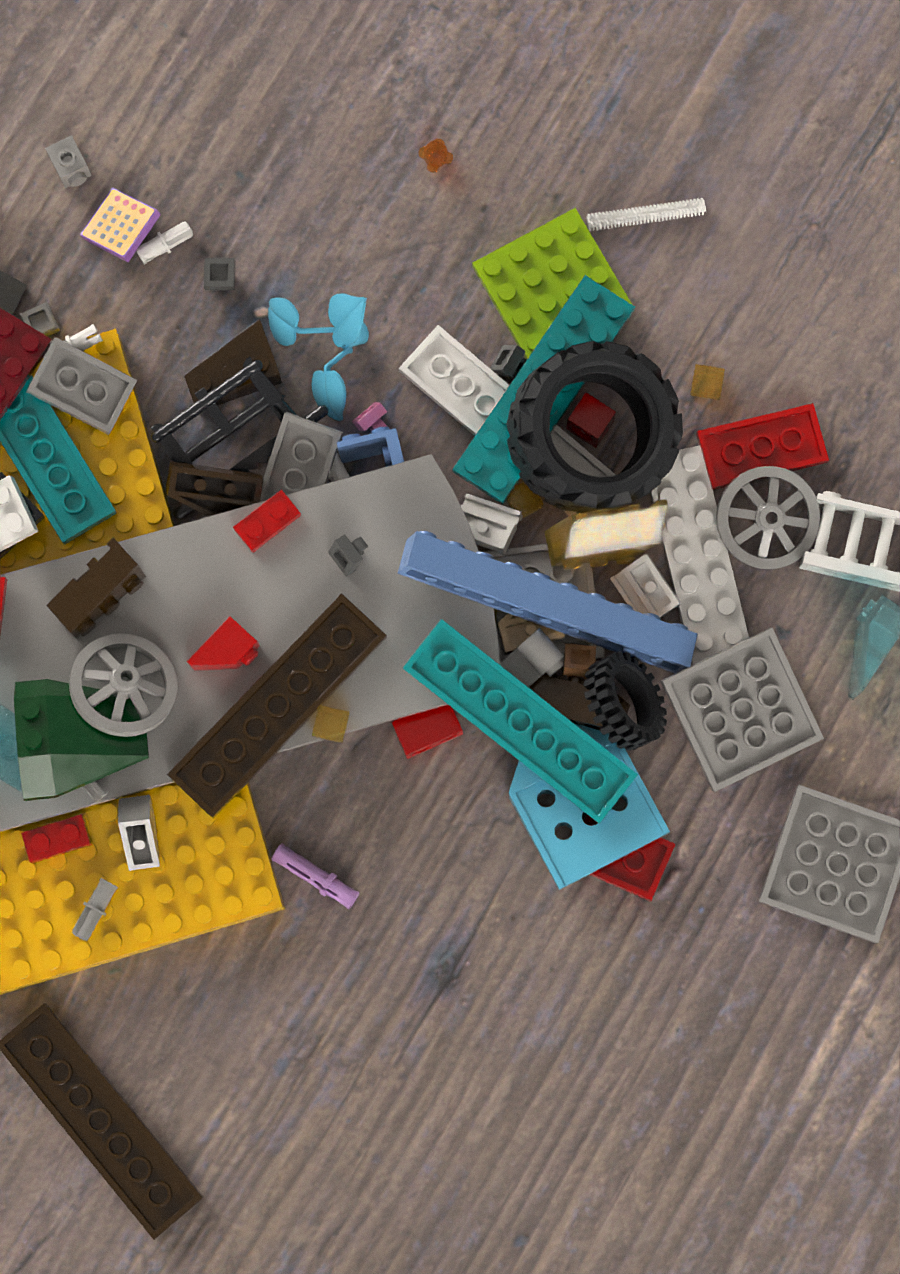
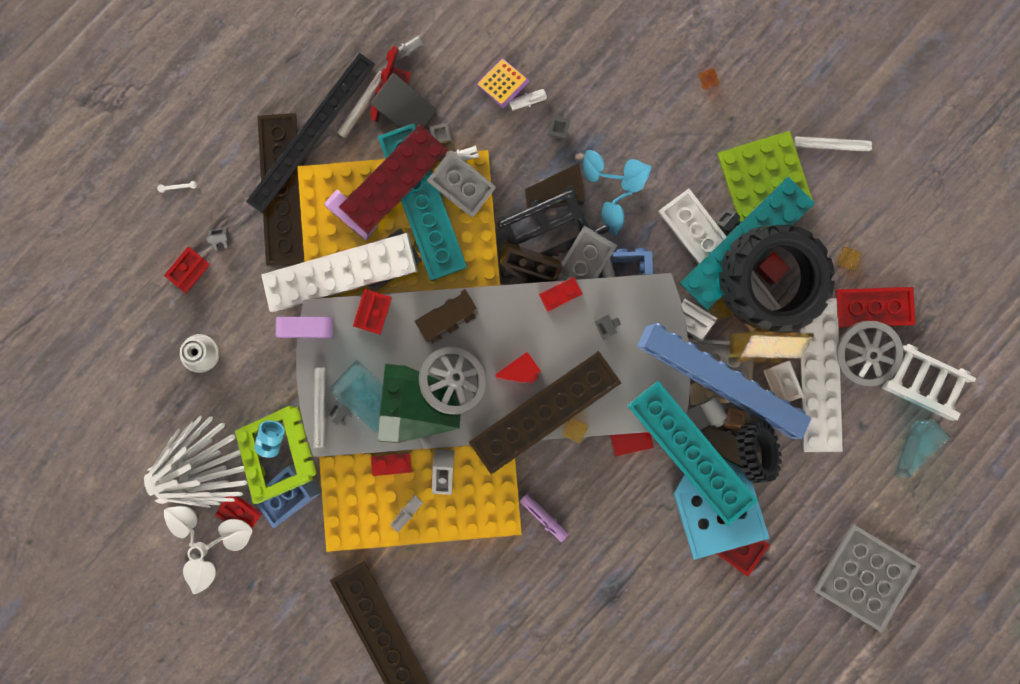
camera: 10 degrees right, 5 degrees up
light grey brick [45,135,92,189] -> none
bright pink tile [352,402,387,431] -> none
light grey plate [661,628,824,792] -> none

